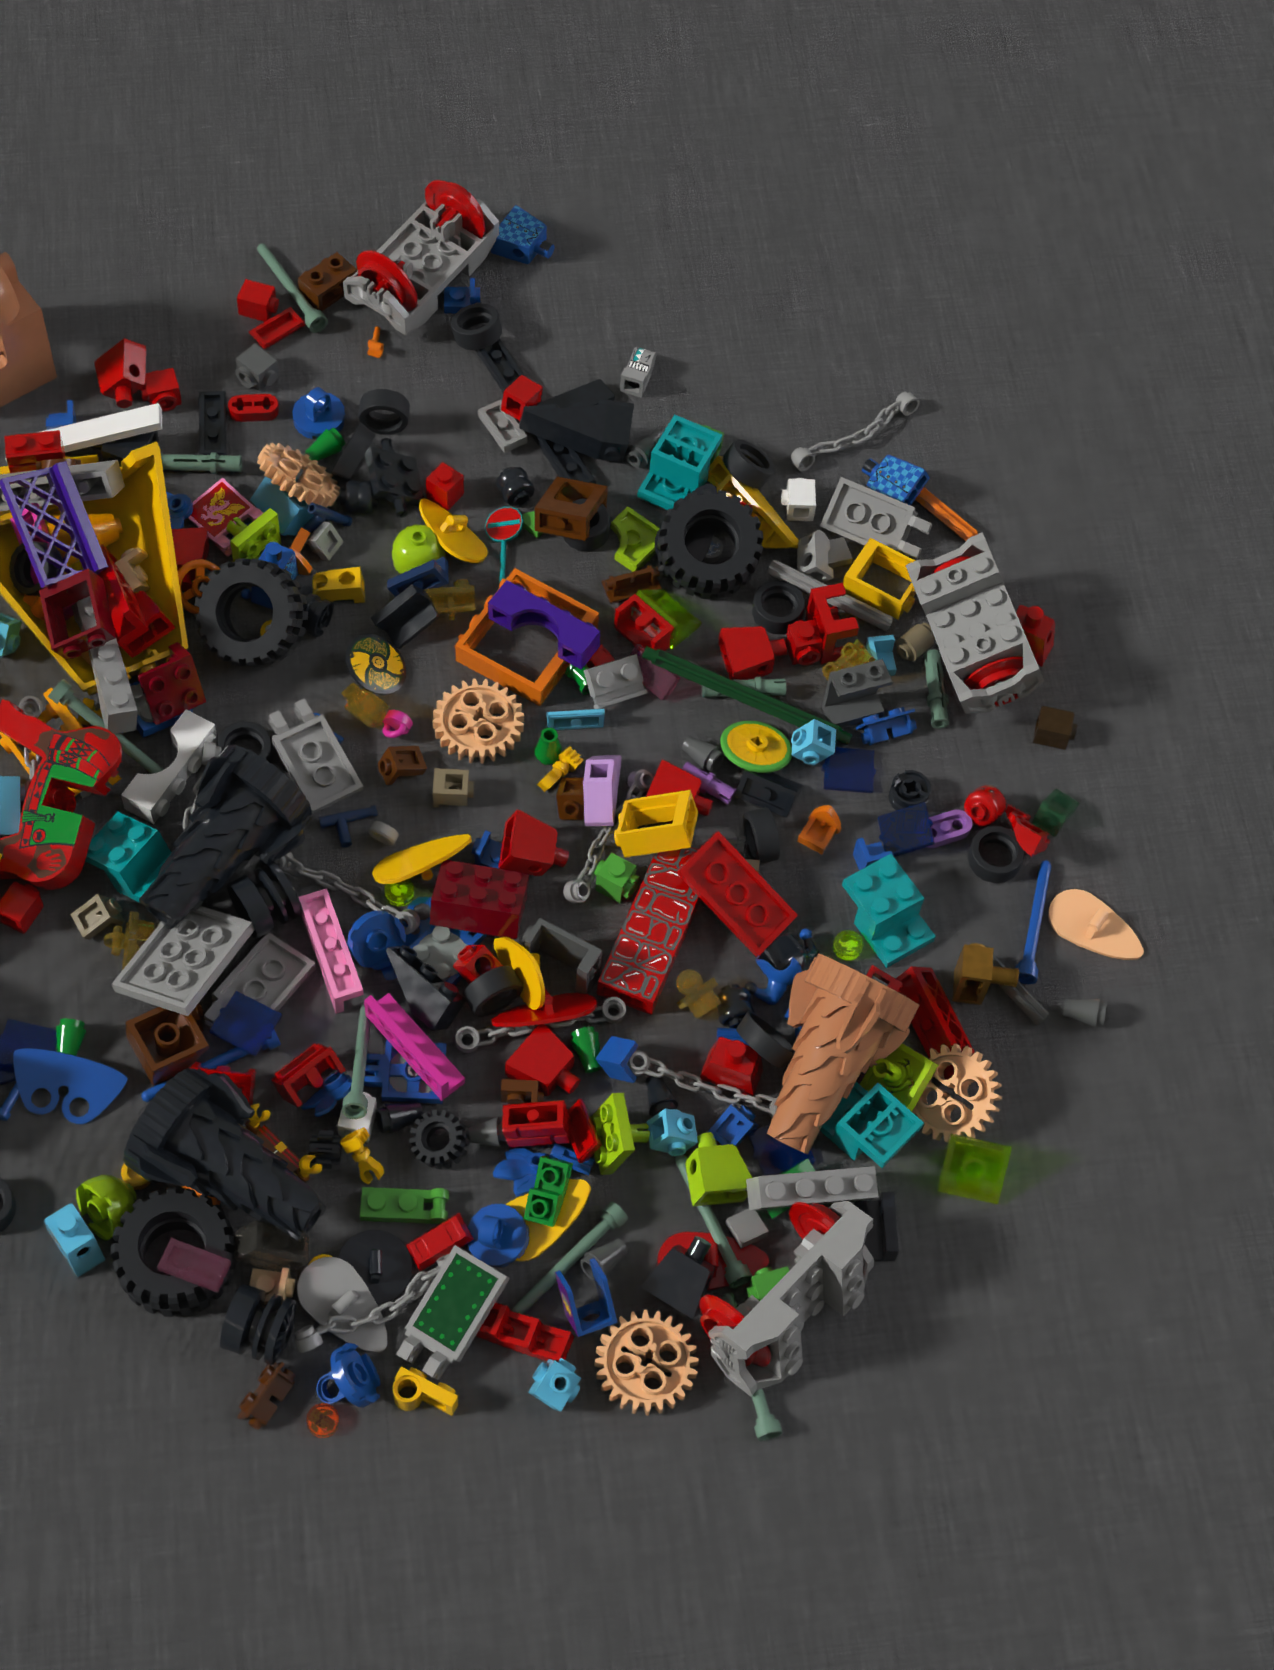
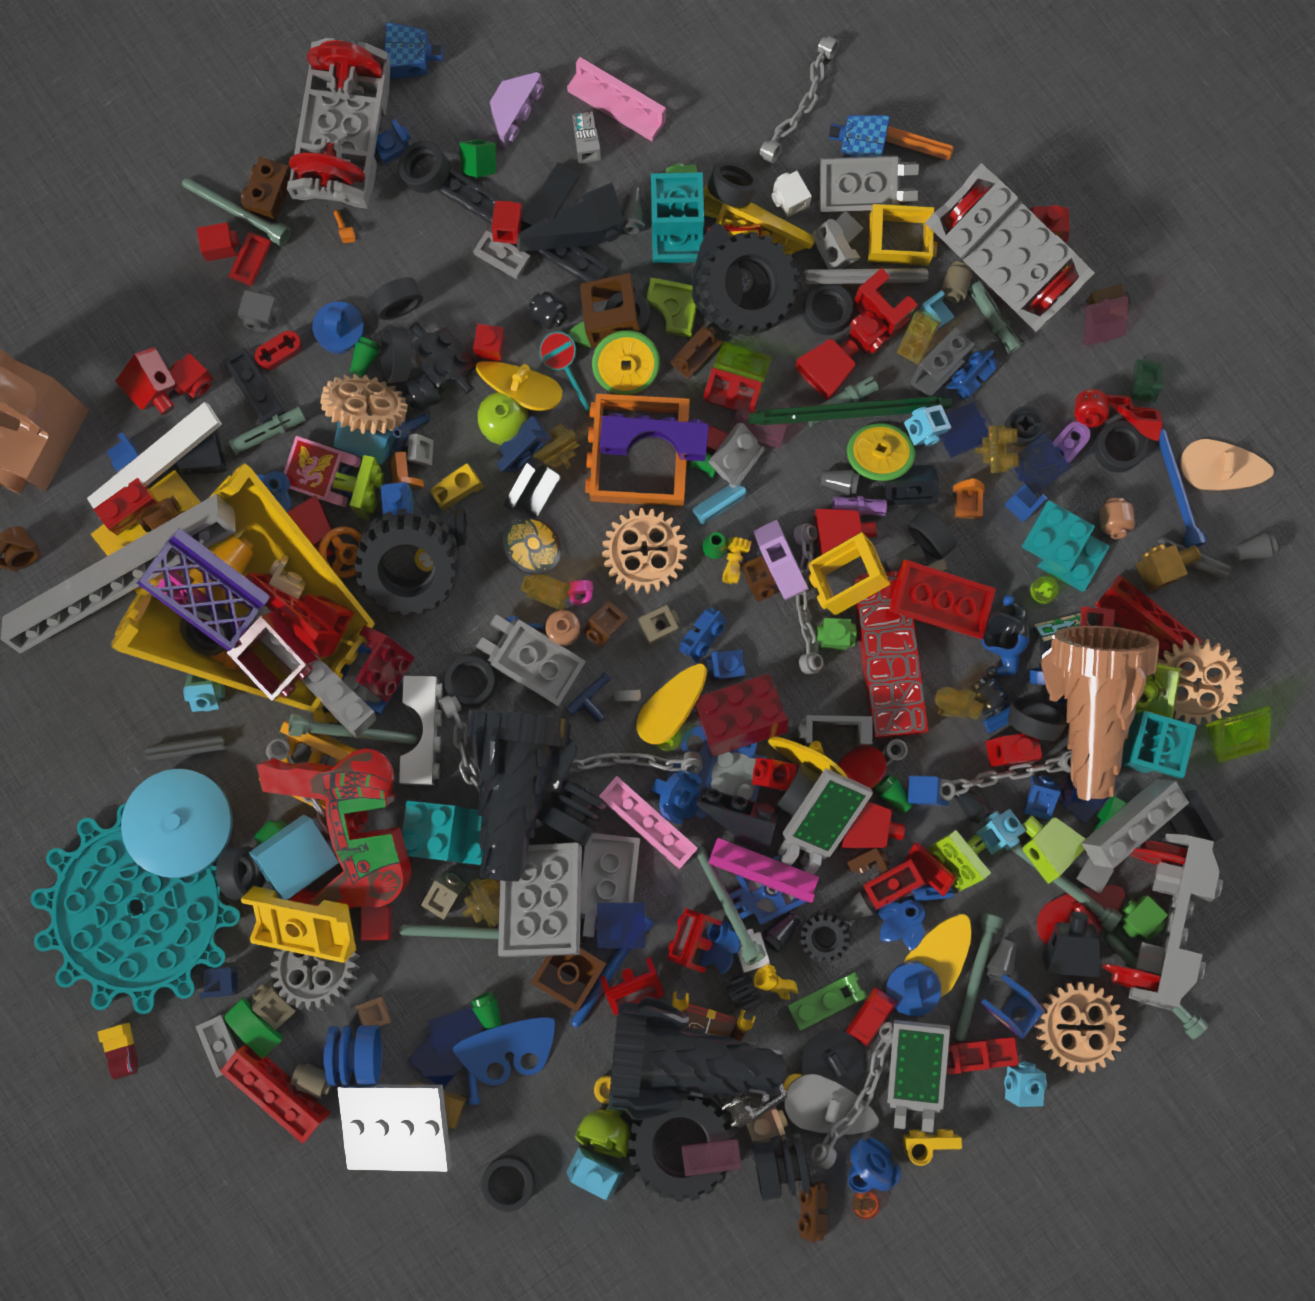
camera: 25 degrees left, 20 degrees up
red torso [498,809,569,876] -> none
green slope [524,1156,573,1227] -> none
none -> sand green piece [399,924,499,939]
none -> green panel [459,139,496,178]
none -> lavender slope [490,72,544,148]
none -> nougat head [545,610,580,647]
none -> bright pink fence [567,57,666,141]
none -> yellow wheel [592,330,660,395]
none -> blue hinge [679,607,727,663]
none -> tile [778,768,873,875]
none -> clear yellow hips [975,425,1019,473]
none -> clear pink piece [1083,296,1128,346]
none -> nougat head [1099,498,1135,539]

